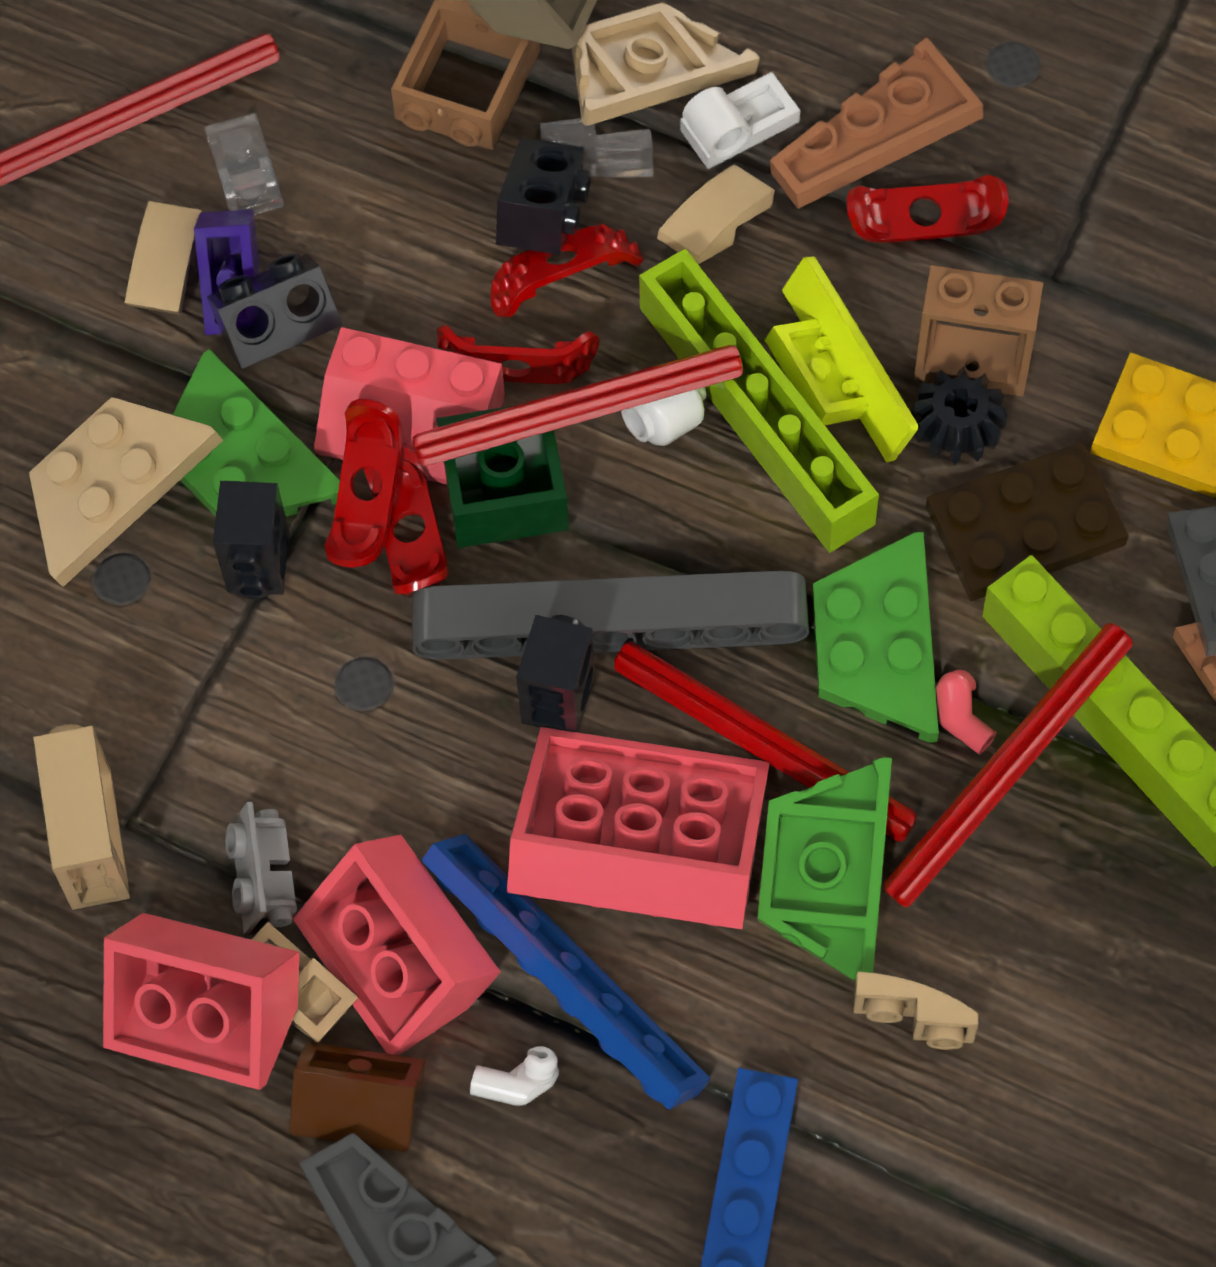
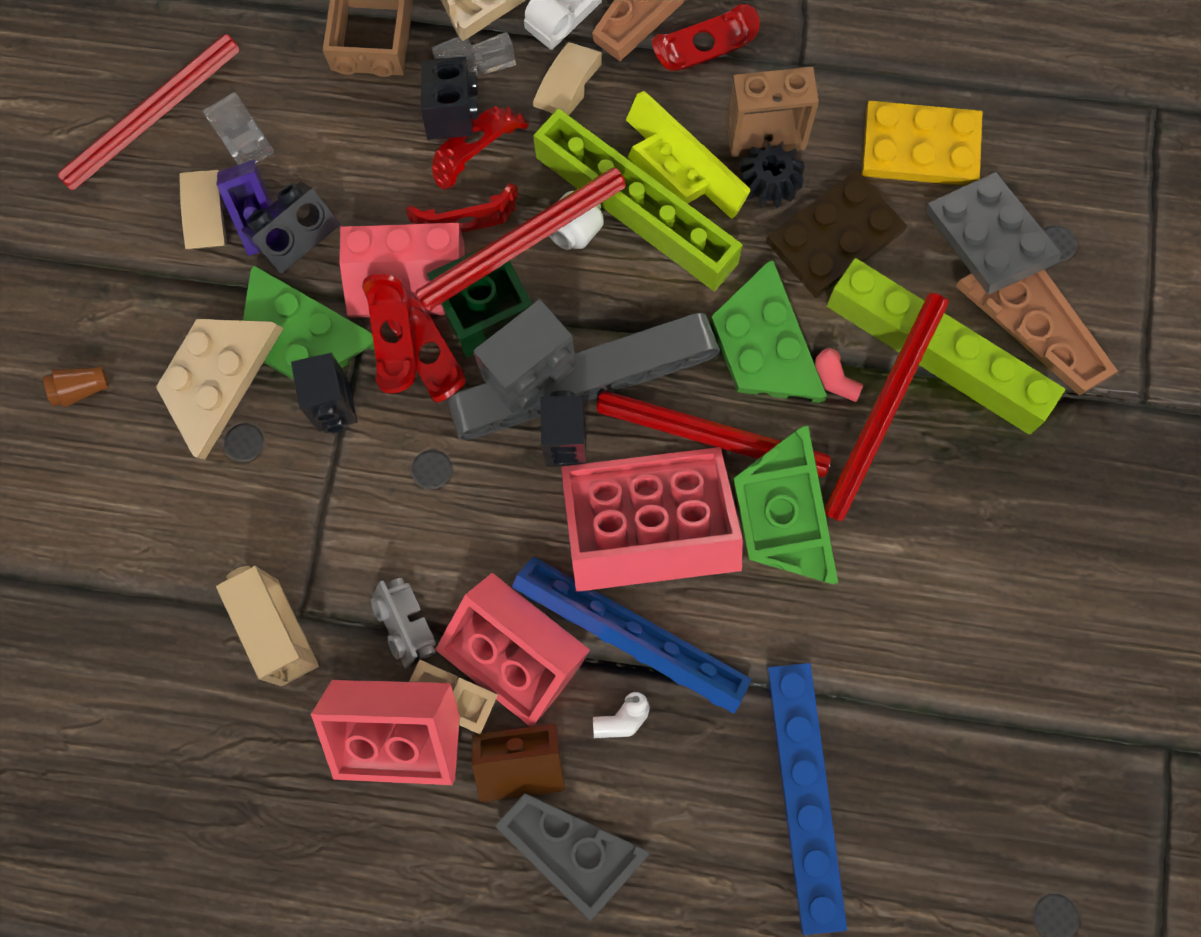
camera: 15 degrees left, 10 degrees up
tan slope [854,971,978,1050] -> none
none -> dark grey brick [473,299,576,414]

